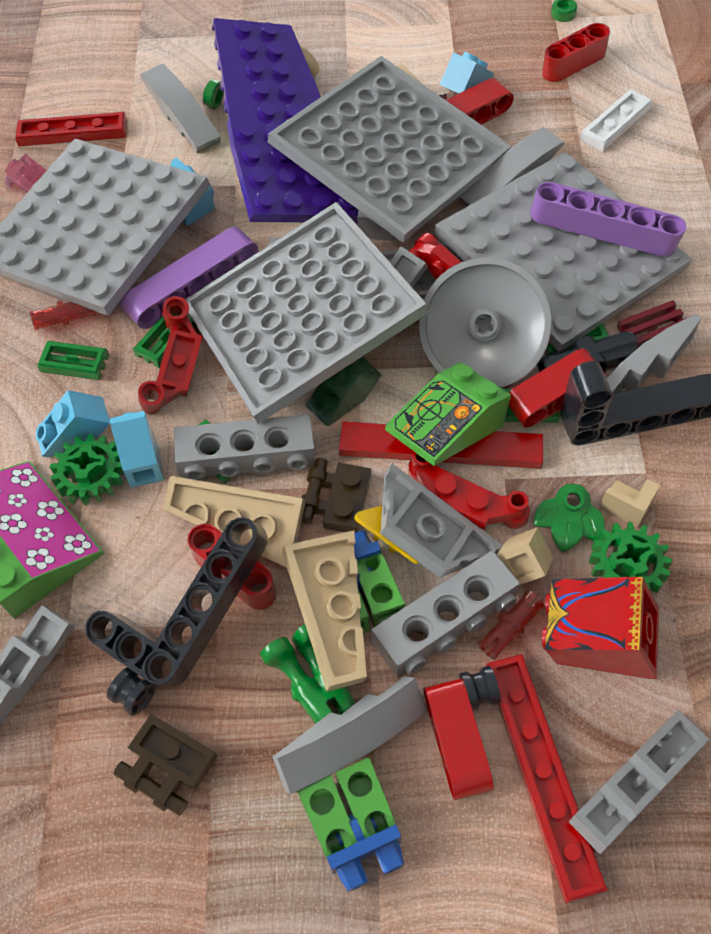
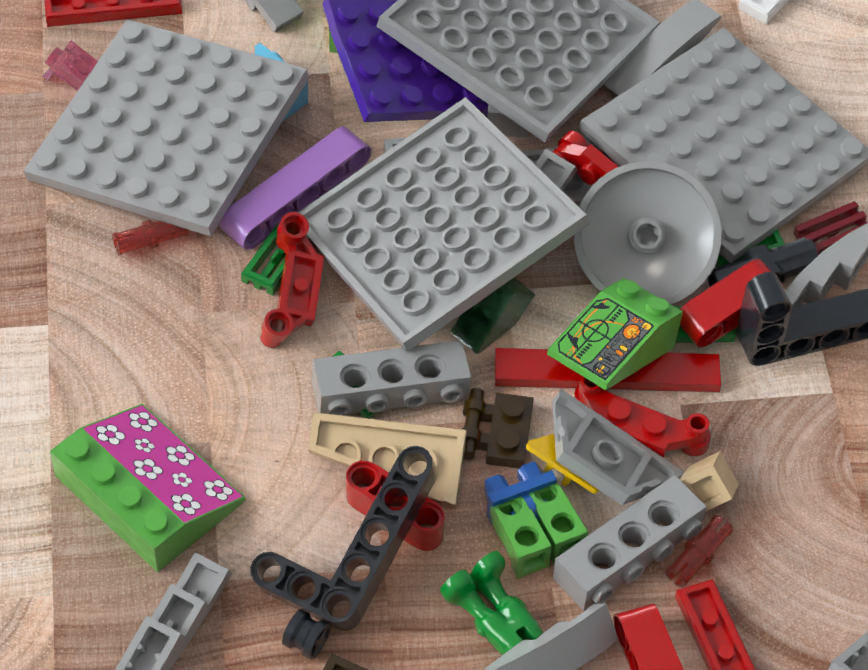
camera: 10 degrees left, 5 degrees down
medium azure slope [36,390,110,457] -> none
green tile [37,341,109,380] -> none
green gear [49,434,124,505] -> none
medium azure slope [110,411,164,488] -> none
tan wing [282,531,367,692] -> none
black wheel [459,665,501,711] -> none
medium lavender beam [530,182,687,257] -> none
green plate [534,484,605,552] -> none
red slope [542,577,659,679] -> none
green gear [589,522,672,593] -> none
tan panel [599,479,660,528] -> none

